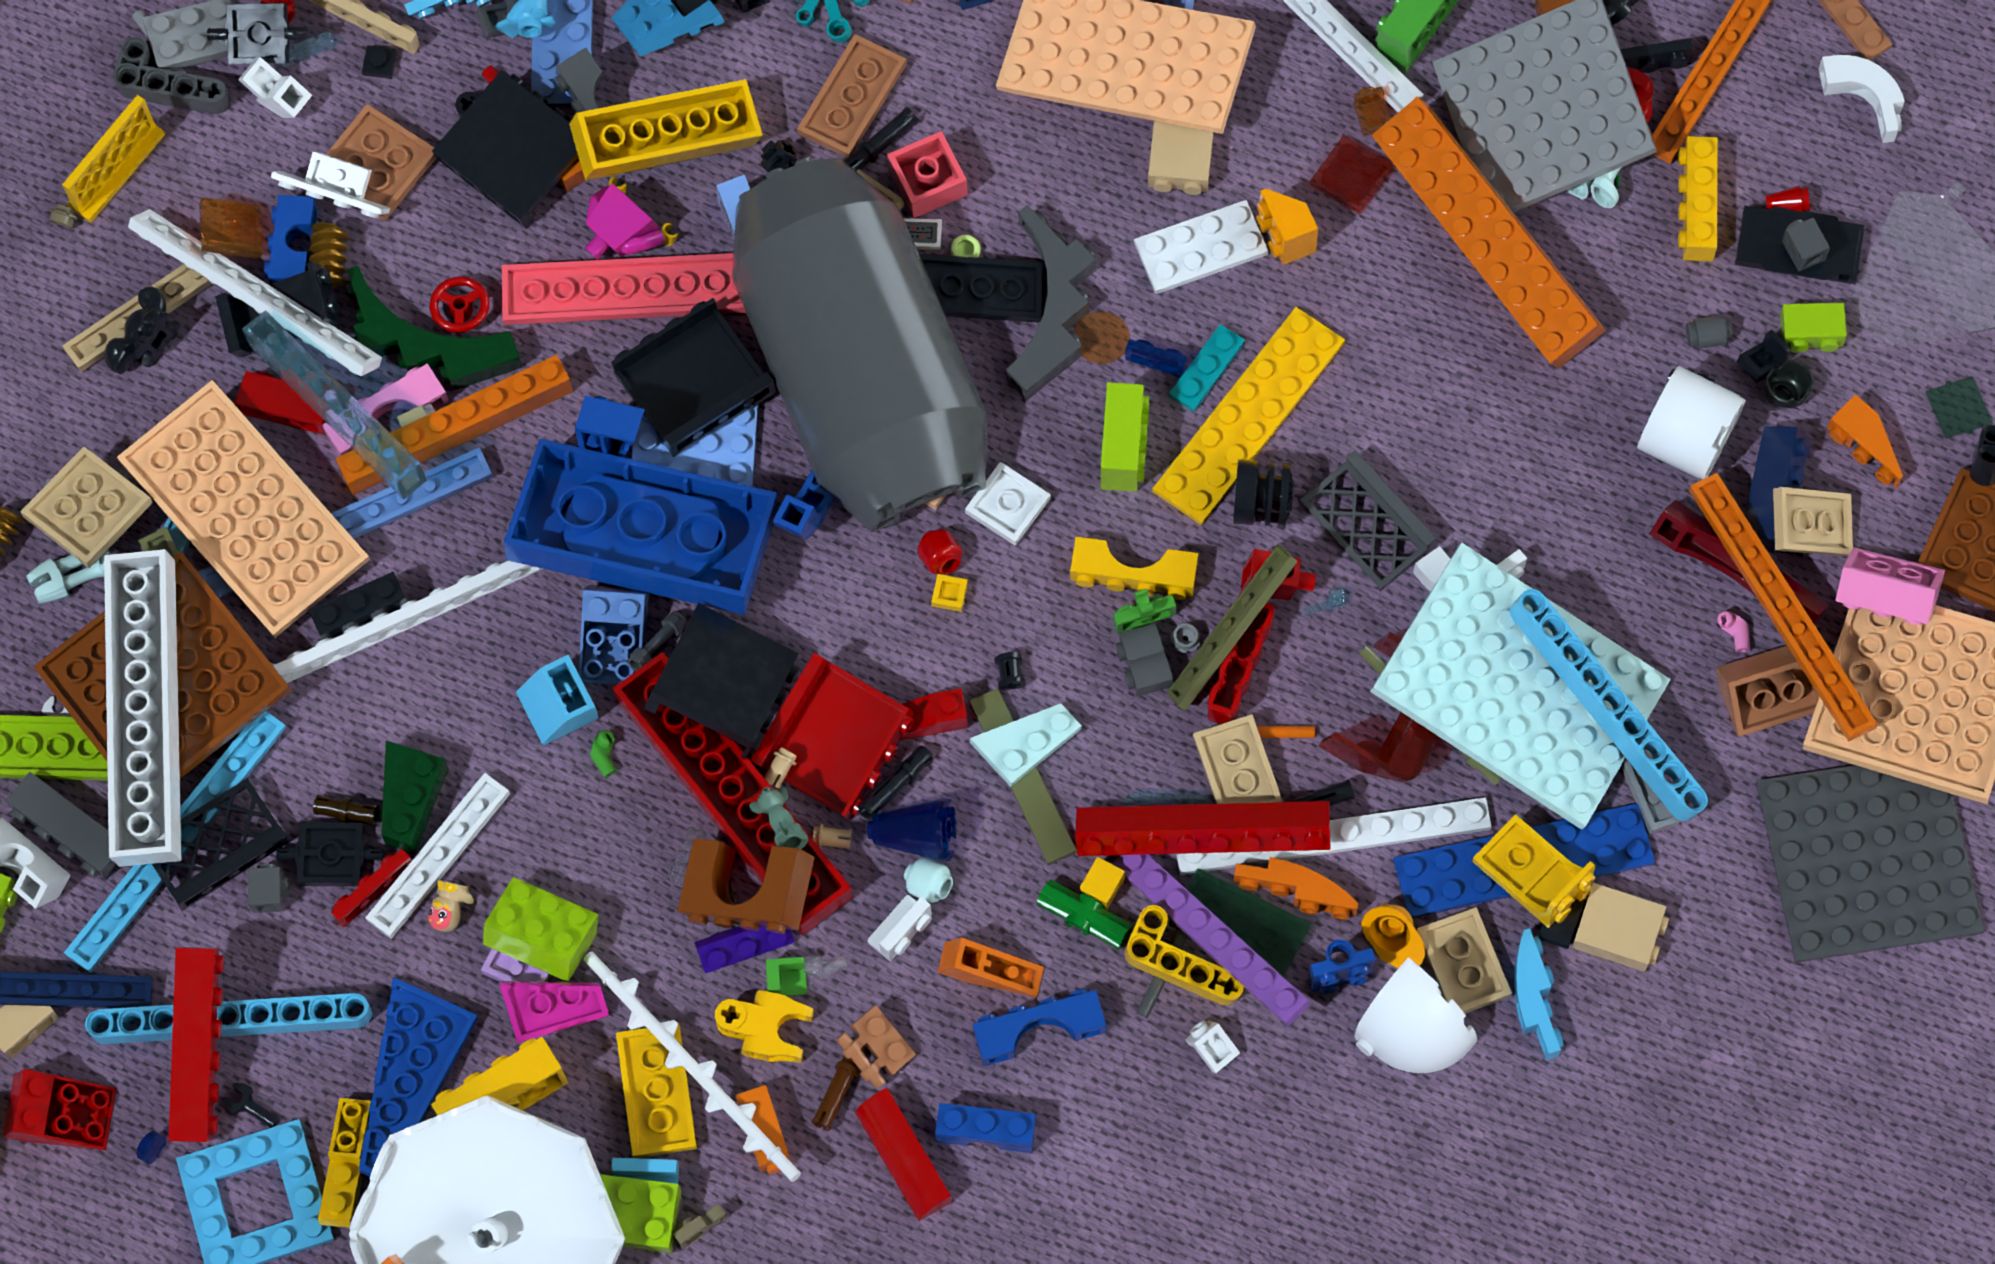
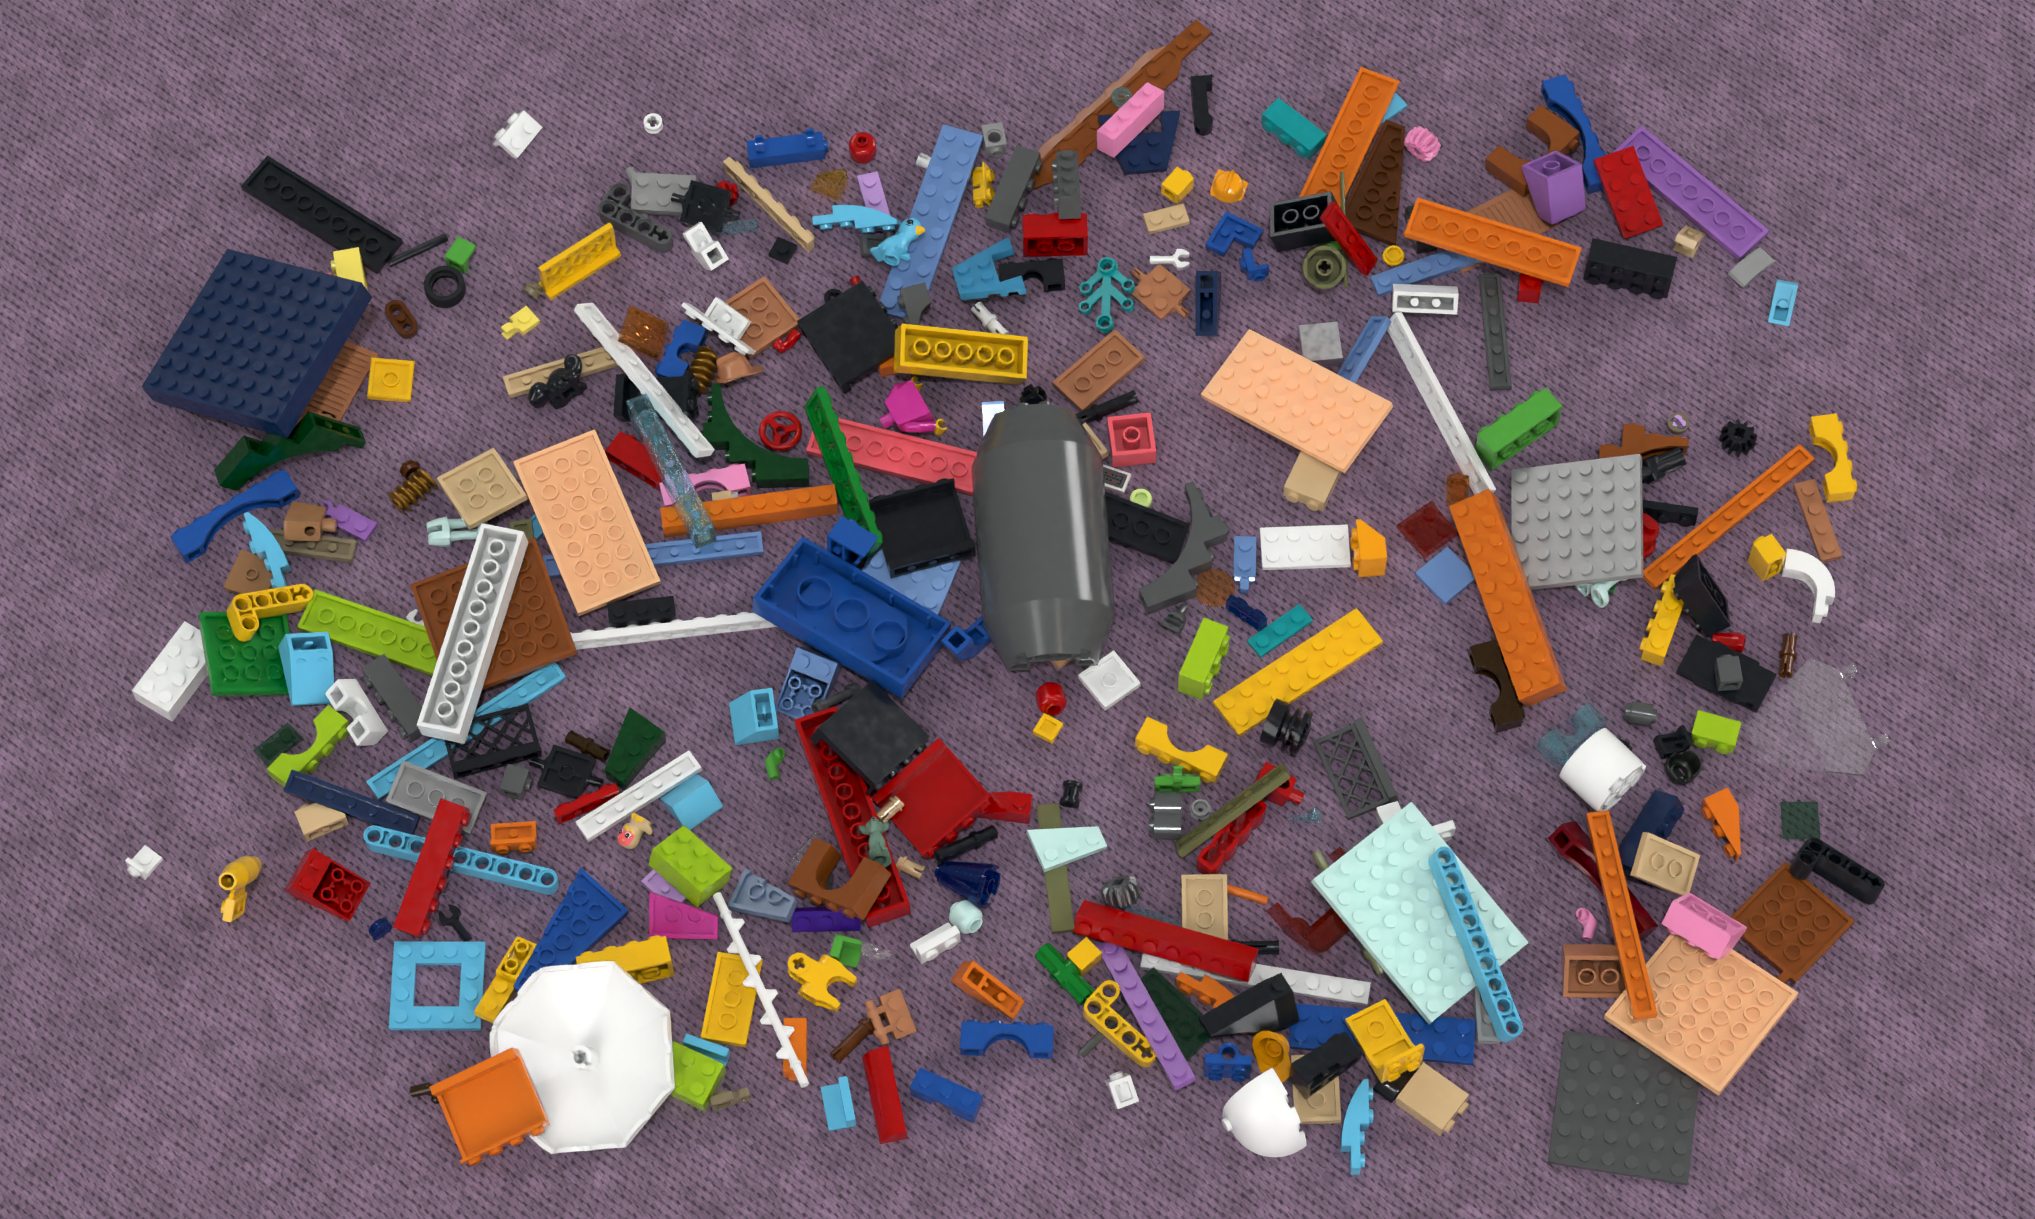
camera: 15 degrees right, 5 degrees down
none -> light grey plate [386,761,487,835]
none -> orange bracket [490,821,538,854]
none -> light yellow plate [501,306,540,340]
none -> medium azure slope [660,774,723,830]
none -> nougat piece [714,352,764,383]
none -> sand blue wing [728,868,798,922]
none -> red arm [772,328,802,353]
none -> green plate [804,386,883,561]
none -> medium azure panel [821,1076,856,1131]
none -> white pin [971,301,1009,335]
none -> flat silver gear [1101,875,1141,909]
none -> dark grey piece [1161,604,1188,634]
none -> black wedge [1198,973,1299,1038]
none -> medium blue hinge [1233,536,1256,594]
none -> black wedge [1289,1031,1362,1099]
none -> medium blue tile [1415,547,1476,605]
none -> dark brown arch [1468,640,1525,733]
none -> clear light blue arch [1537,702,1607,767]
none -> black slope [1673,554,1731,637]
none -> yellow brick [1747,533,1787,582]
none -> reddish brown pin [1778,632,1798,678]

